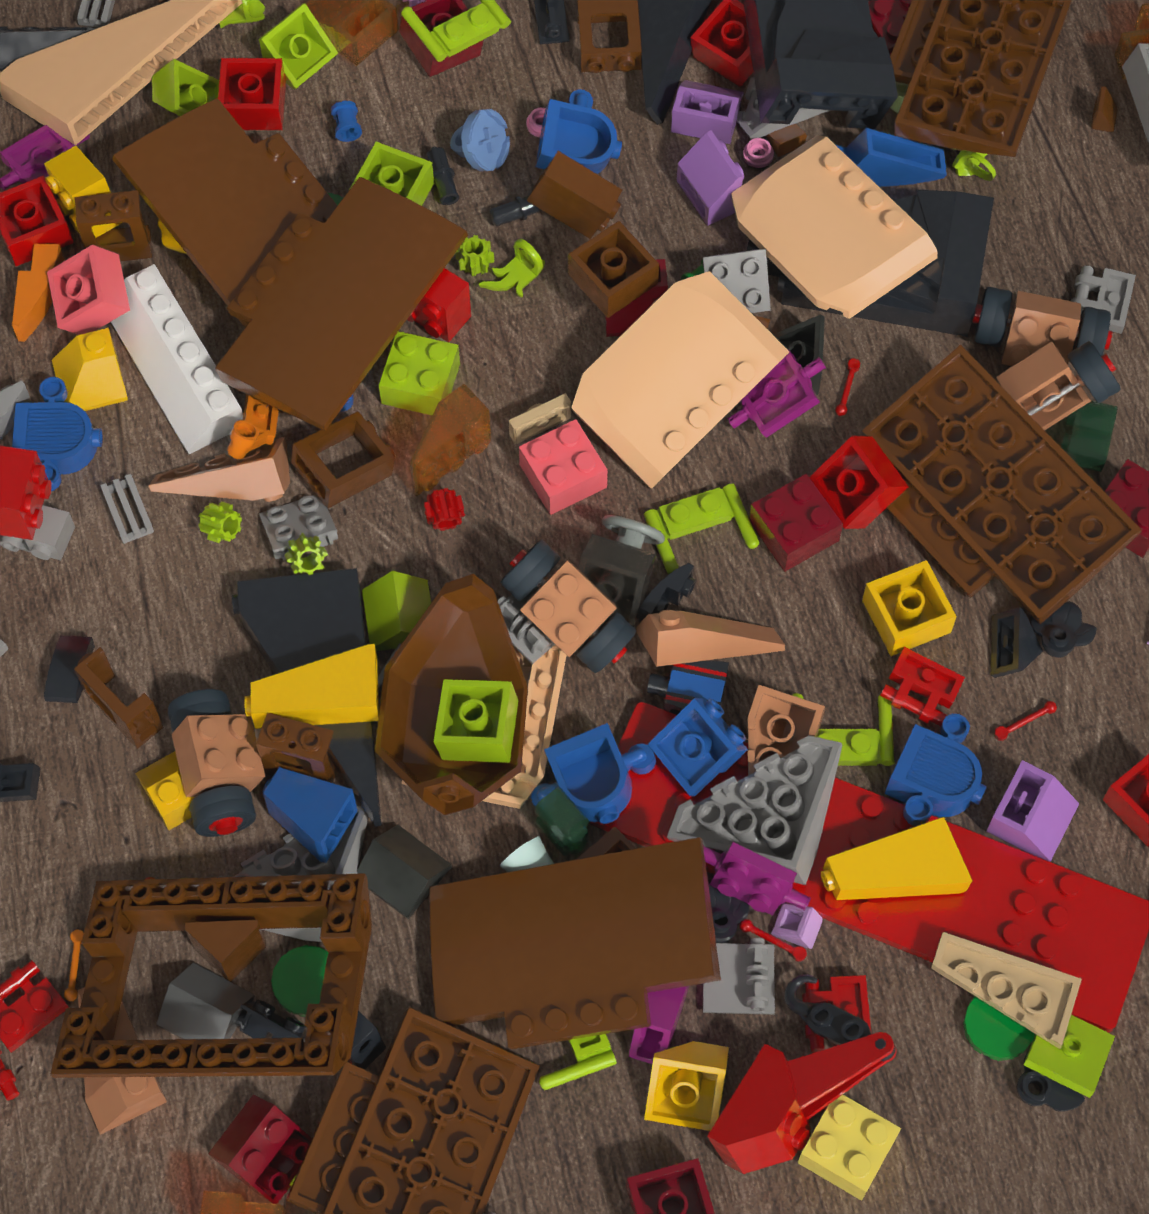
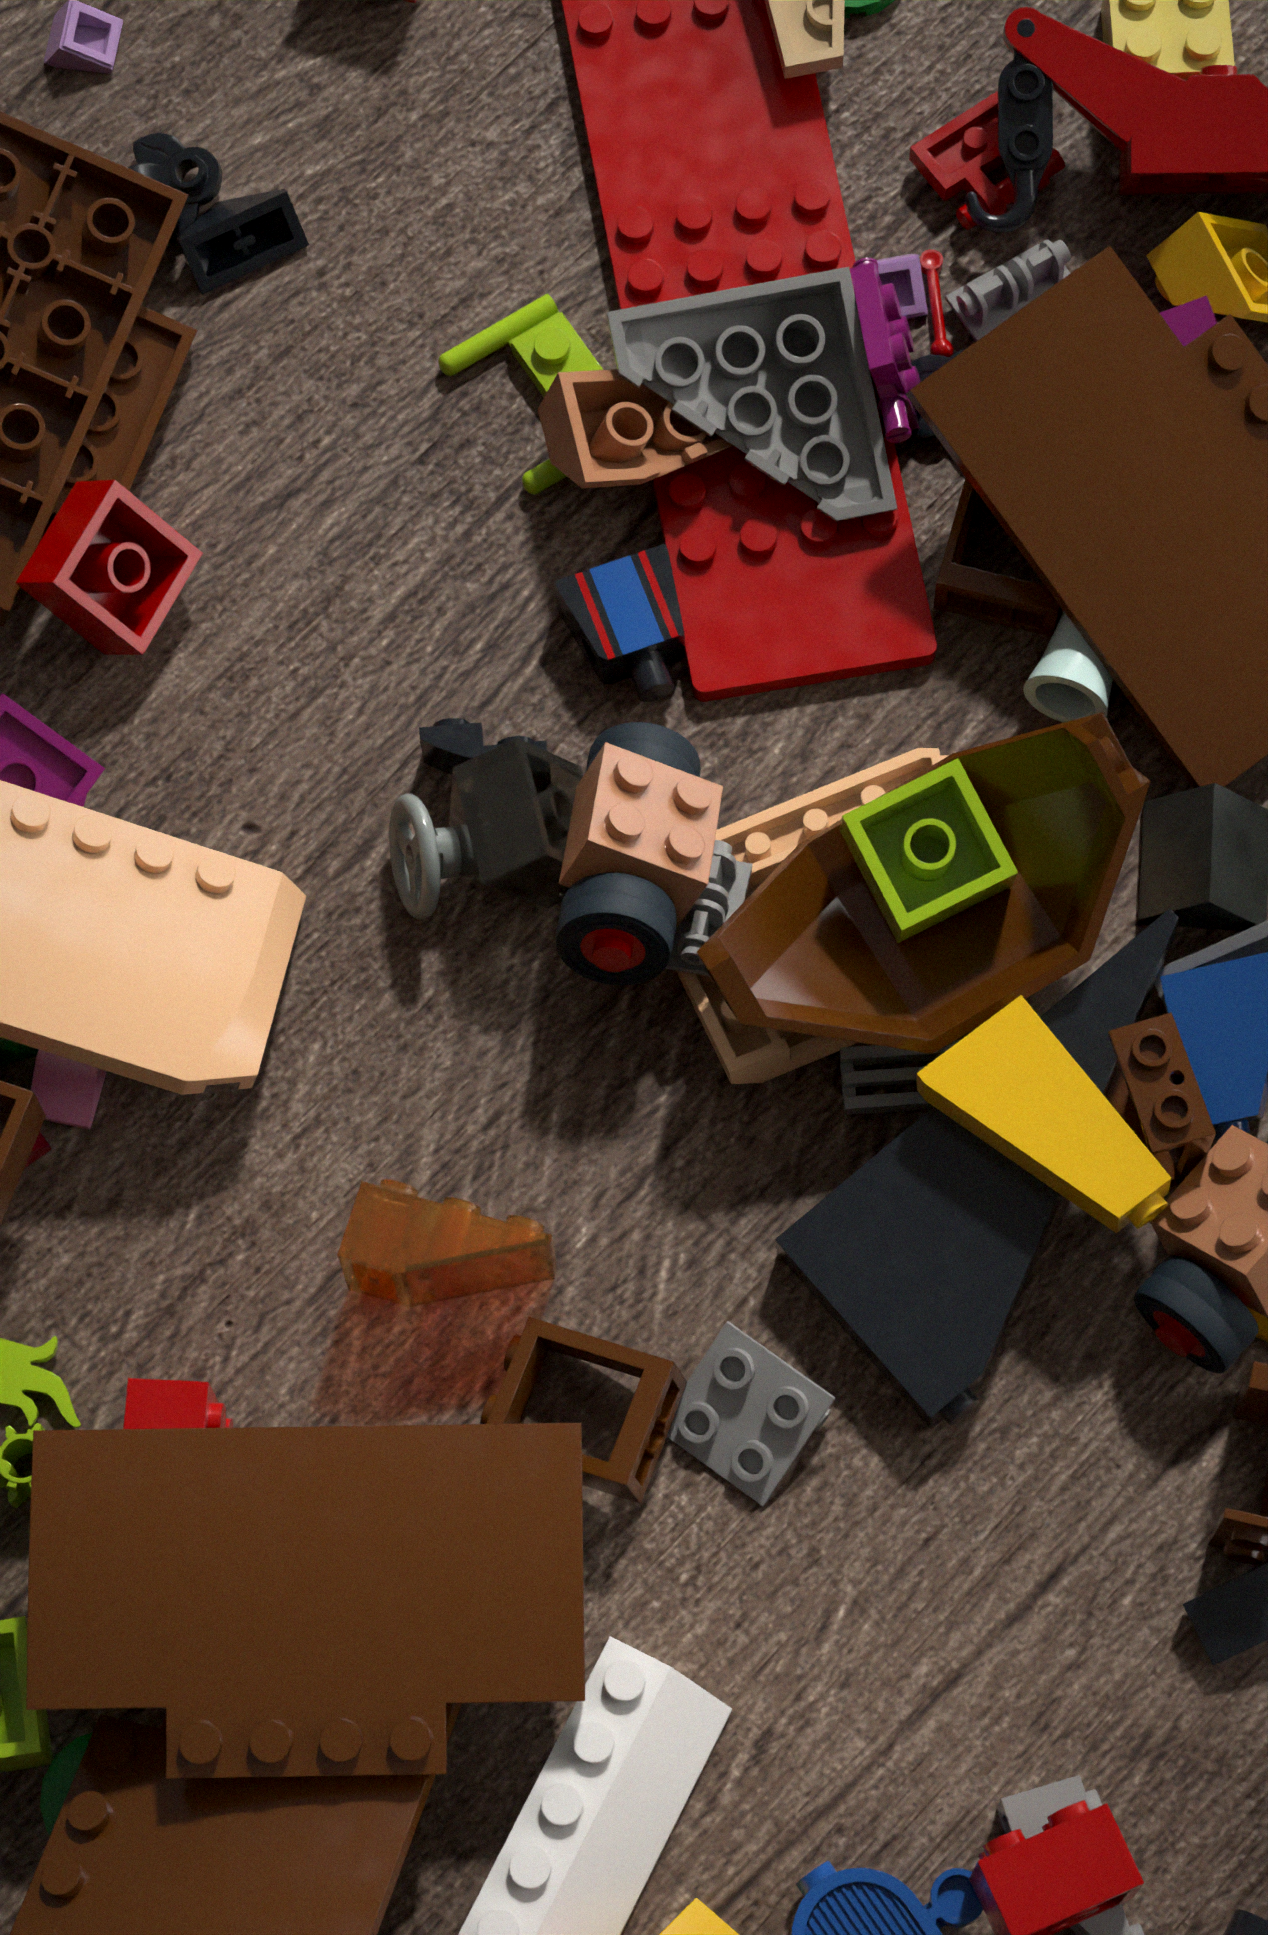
camera: 120 degrees left, 5 degrees up
light grey tile [100,474,154,544] -> none
wedge [149,437,290,502] -> none
lime gear [198,501,242,543] -> none
orange plate [227,394,279,459] -> none
lime gear [284,533,328,575] -> none
lime slope [362,571,431,651] -> none
lime brick [379,331,460,418] -> none
red gear [424,488,465,531] -> none
tan plate [509,393,571,444] -> none
coral brick [519,419,608,515] -> none
blue piece [531,723,656,824] -> none
clear green brick [535,787,589,856] -> none
nougat wedge [636,610,785,667] -> none
lime plate [643,484,759,574] -> none
blue plate [648,698,748,796] -> none
dark red brick [749,473,843,572] -> none
yellow slope [821,817,972,900] -> none
yellow brick [862,560,957,656] -> none
red plate [880,647,965,726] -> none
blue piece [884,714,987,826] -> none
medium lavender slope [986,760,1079,862] -> none
red hinge [994,701,1057,741] -> none

